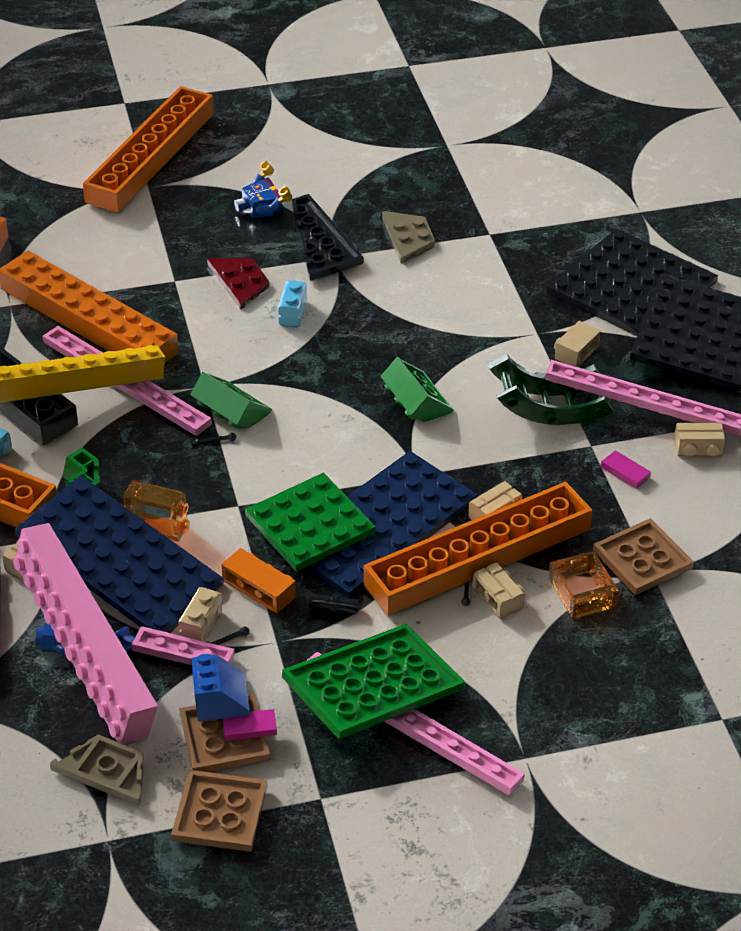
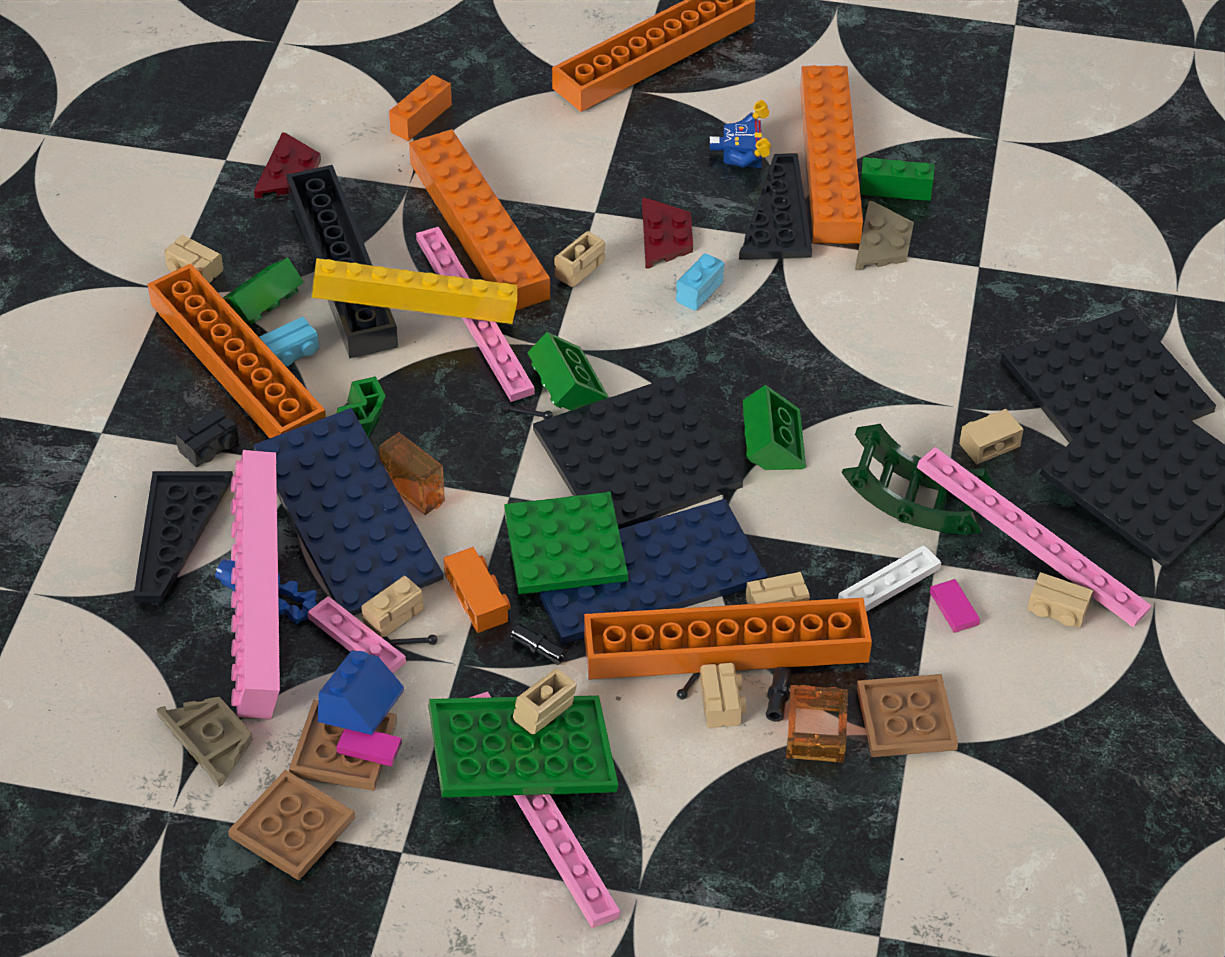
camera: 25 degrees right, 5 degrees up
none -> tan brick [513,668,577,734]
none -> black plate [533,376,743,529]
none -> tan brick [555,231,605,287]
none -> black pin [766,667,791,722]
none -> orange brick [800,65,863,244]
none -> white plate [838,545,941,612]
none -> green slope [860,157,935,201]

